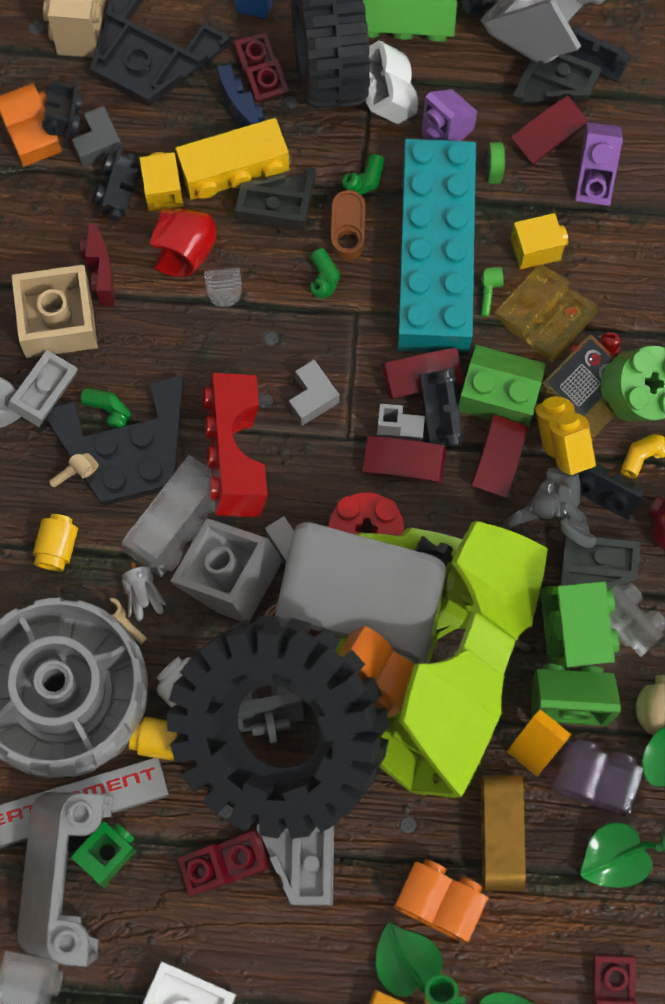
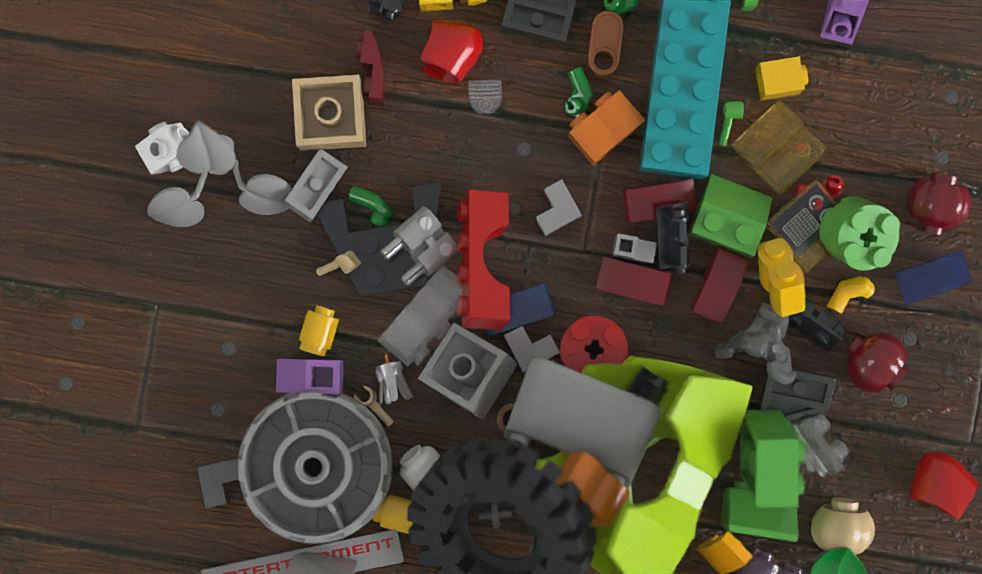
camera: 10 degrees right, 15 degrees up
none -> medium lavender slope [276,359,344,394]
none -> light grey piece [381,206,458,285]
none -> dark blue slope [486,283,555,336]
none -> orange brick [568,90,645,166]

